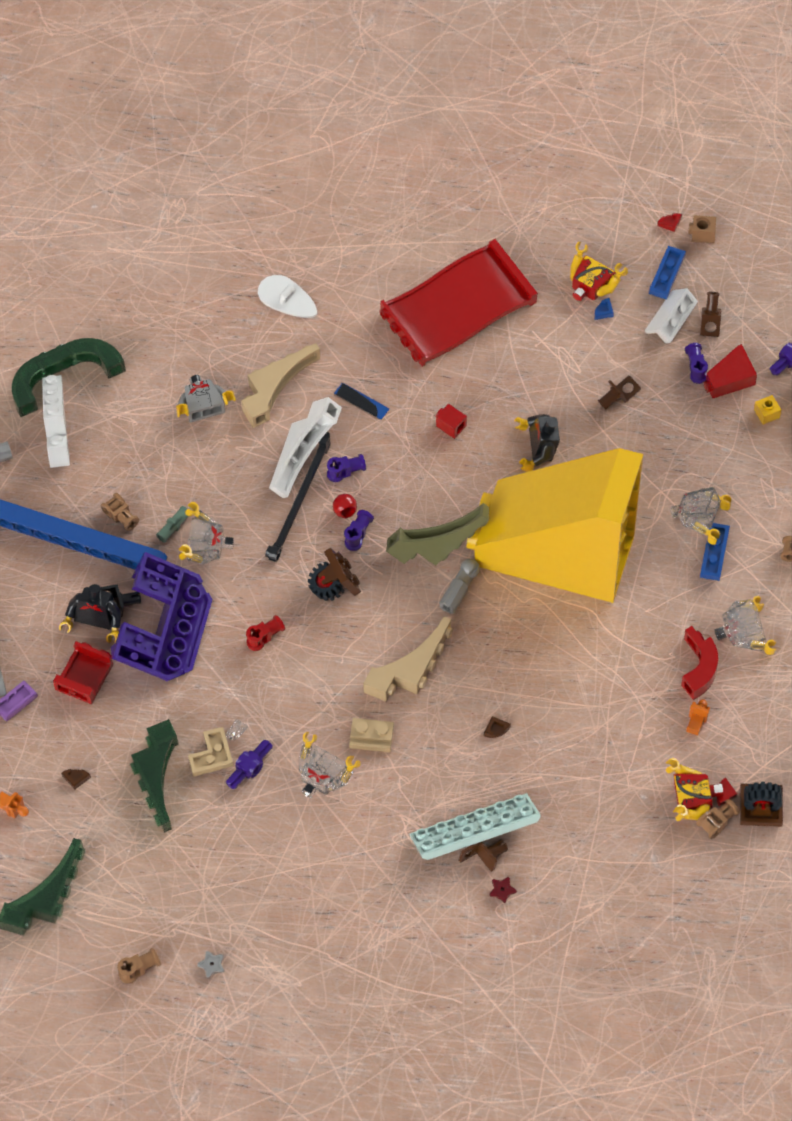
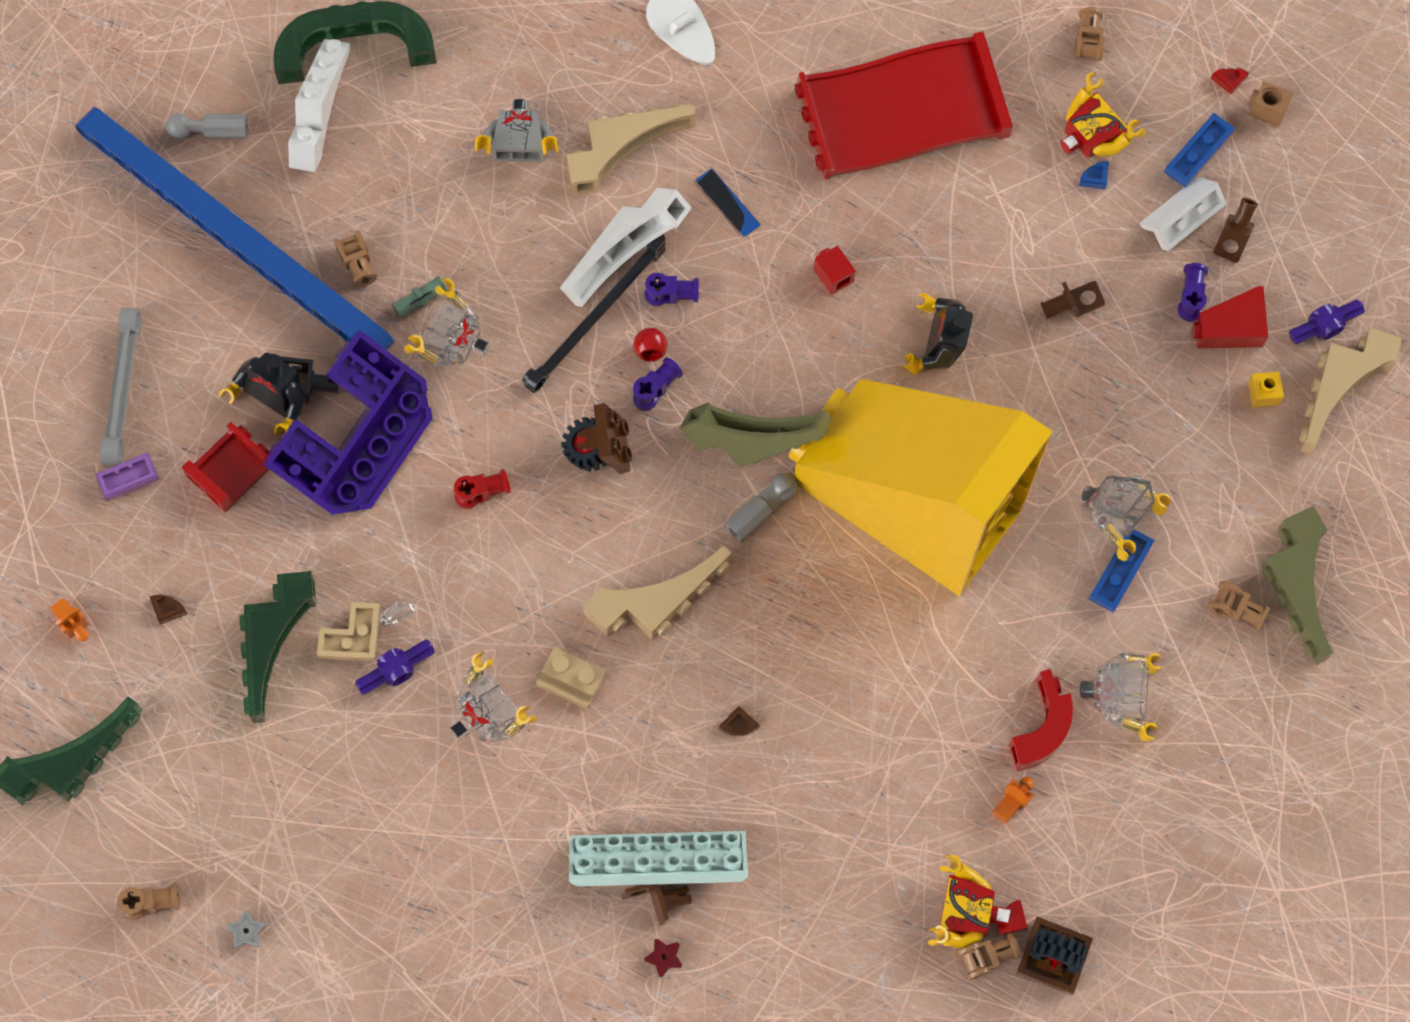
camera: 15 degrees right, 10 degrees up
none -> medium nougat connector [1074,7,1104,61]

